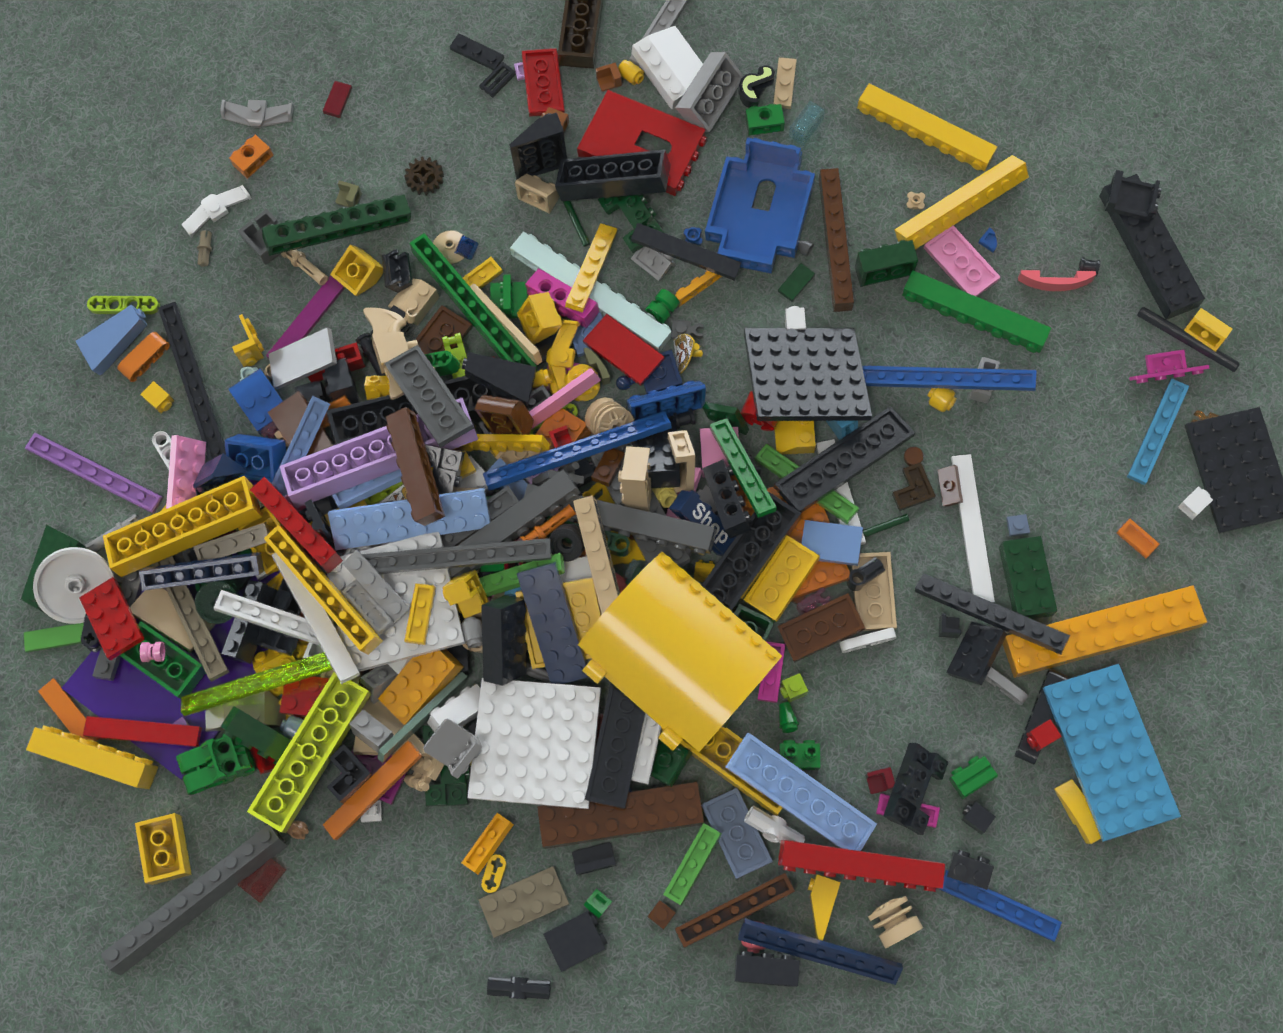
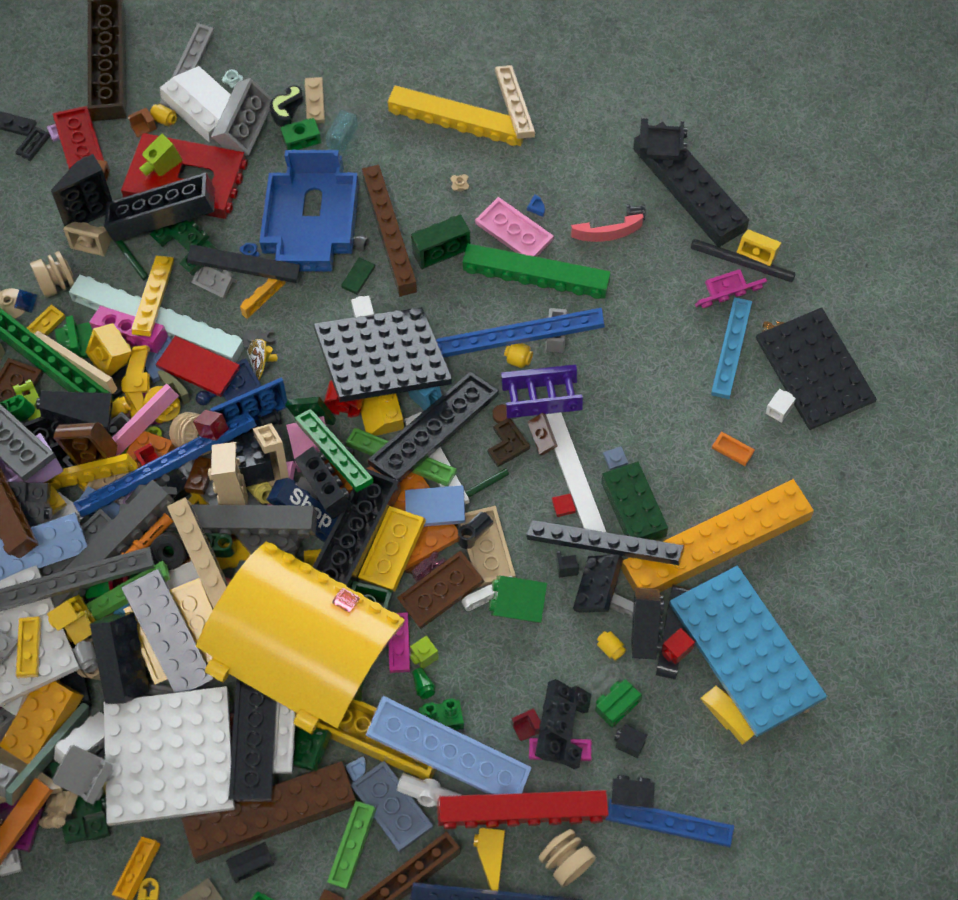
camera: 15 degrees left, 10 degrees down
green wheel [645,289,680,324] -> none
yellow brick [895,155,1029,250] -> none
none -> tan wheel [30,251,74,298]
none -> lime torso [139,133,183,176]
none -> dark red brick [193,410,228,441]
none -> light aqua plate [222,70,243,88]
none -> clear pink tile [332,588,360,613]
none -> light blue tile [345,756,366,782]
none -> green brick [489,575,547,623]
none -> tan tile [495,66,535,139]
none -> dark purple fence [501,364,583,418]
none -> red tile [552,493,576,517]
none -> yellow brick [597,631,626,661]
none -> black brick [631,587,664,660]

